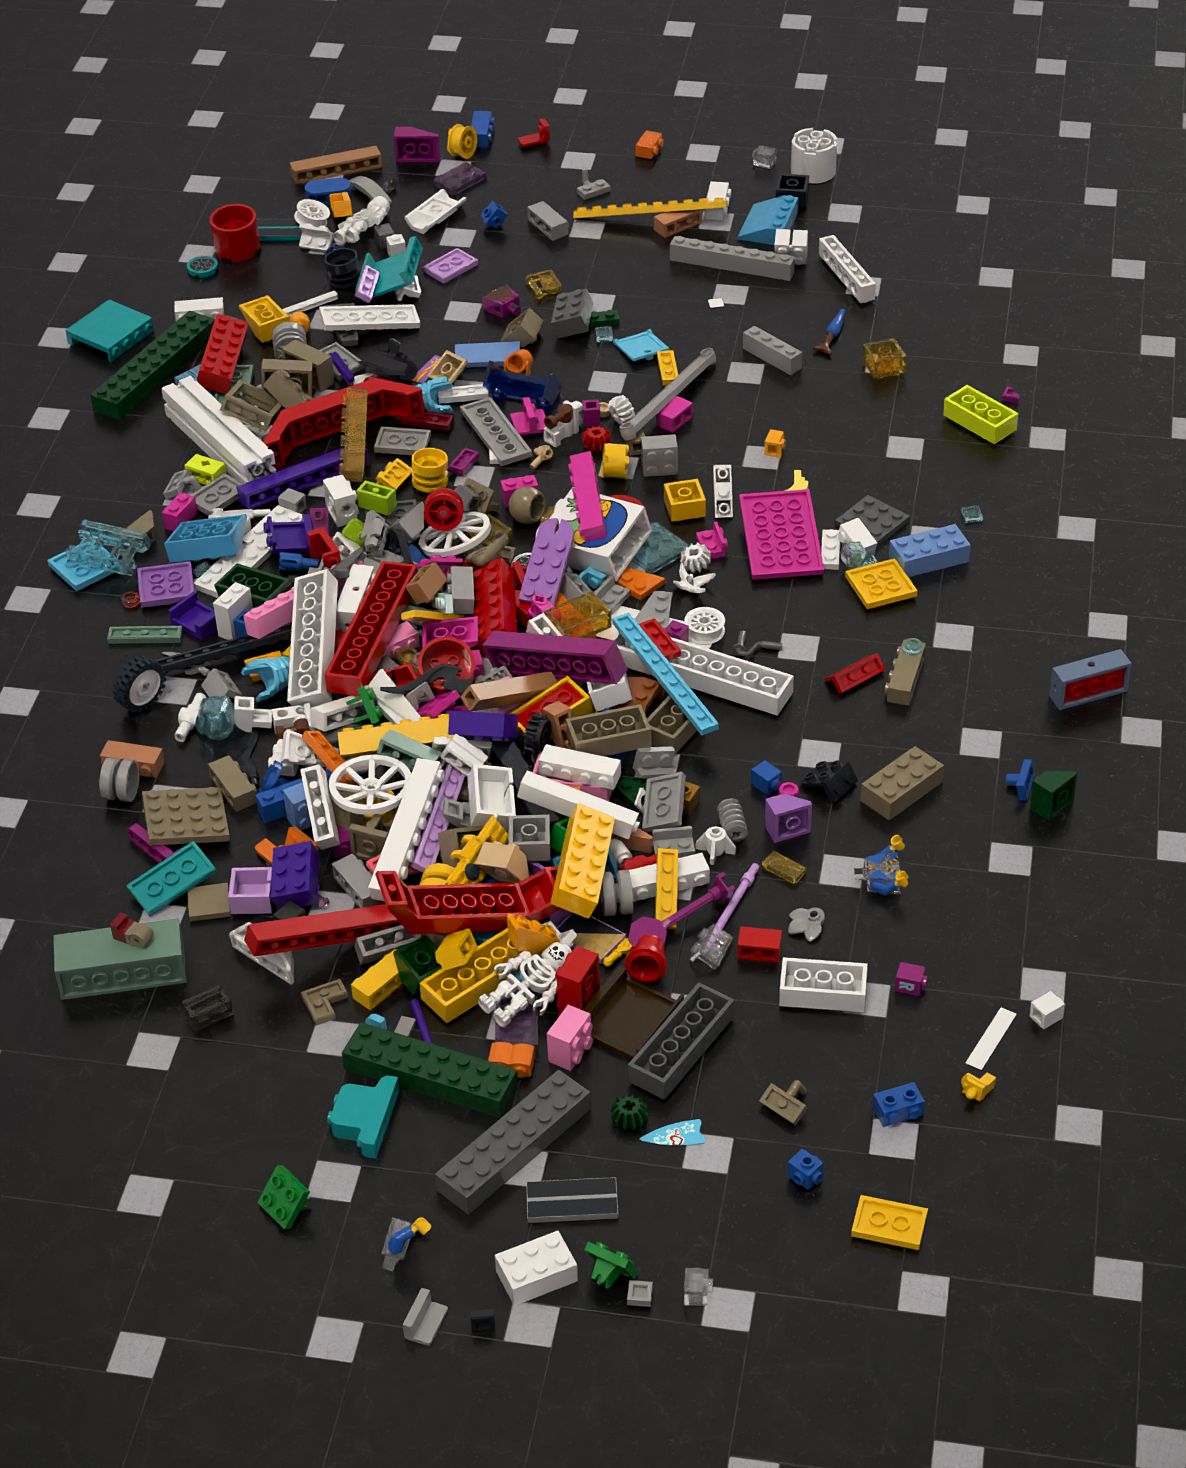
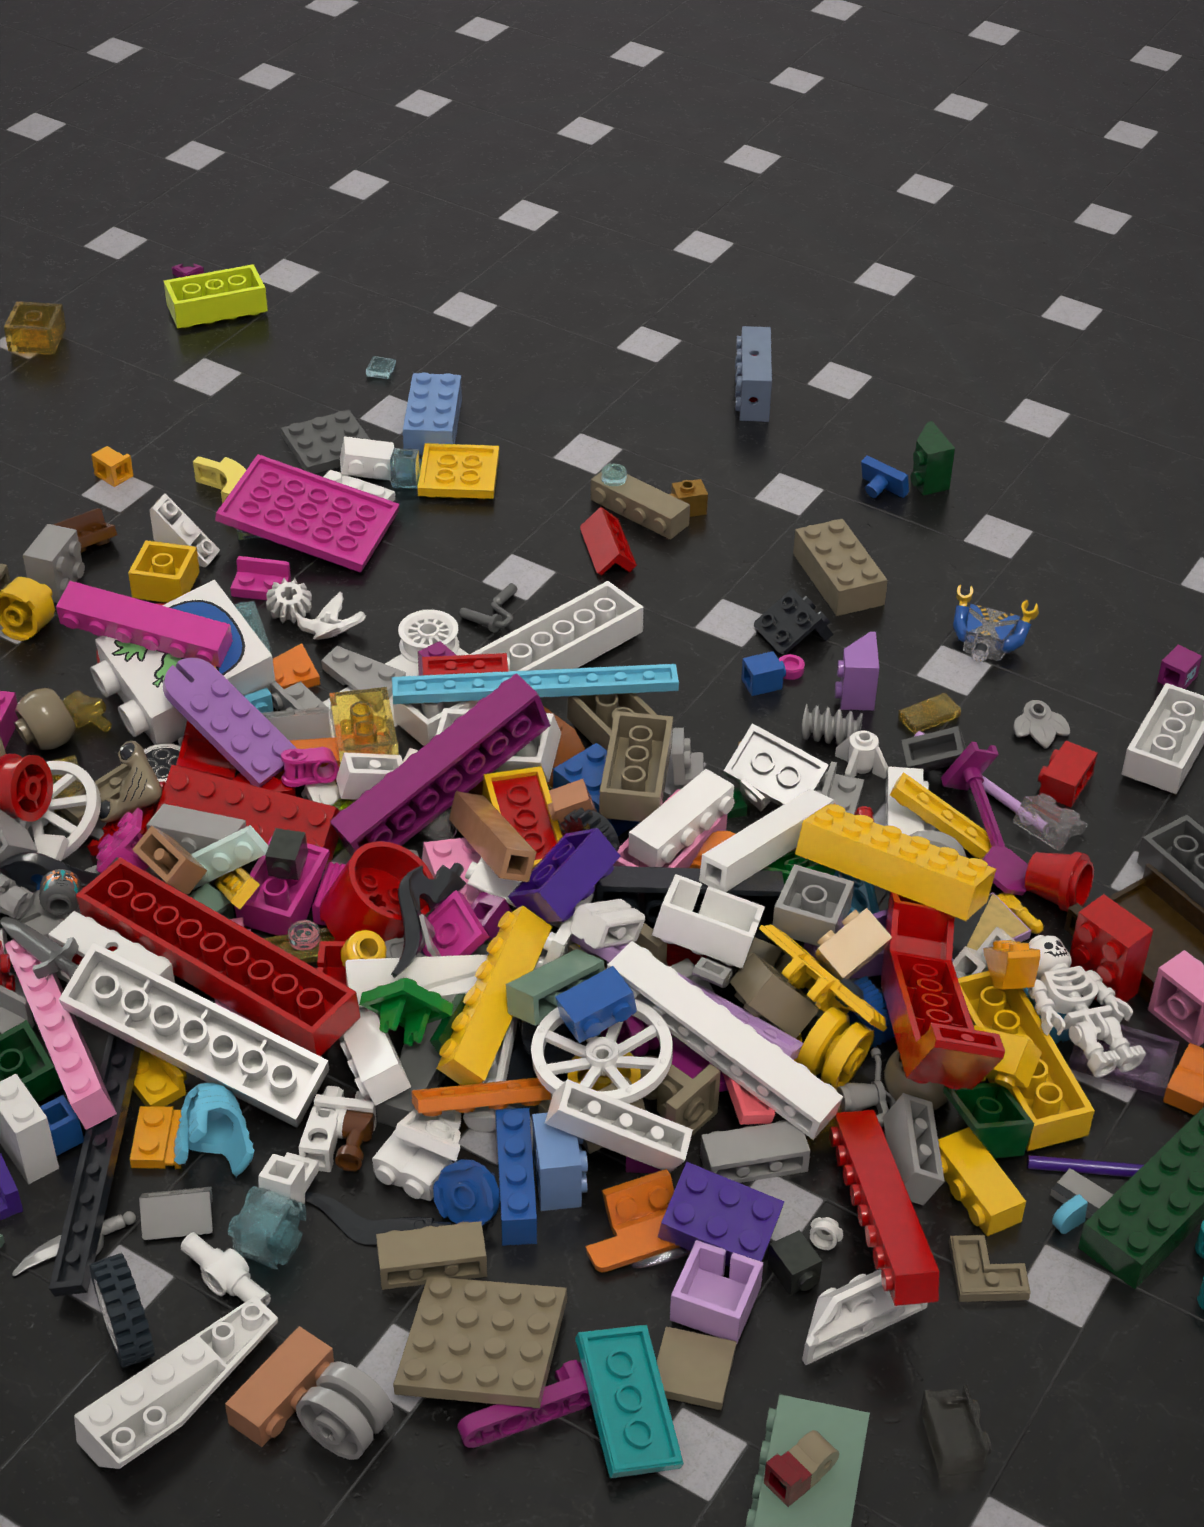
camera: 70 degrees left, 0 degrees up
none -> white tile [34,833,69,861]
none -> dark grey head [39,869,82,916]
none -> reddish brown bracket [53,508,118,553]
none -> white wedge [74,1296,278,1469]
none -> pearl dark grey brick [265,828,308,880]
none -> yellow head [341,930,387,966]
none -> blue brick [555,966,637,1043]
none -> pearl gold brick [669,479,708,517]
none -> dark grey piece [901,726,966,773]

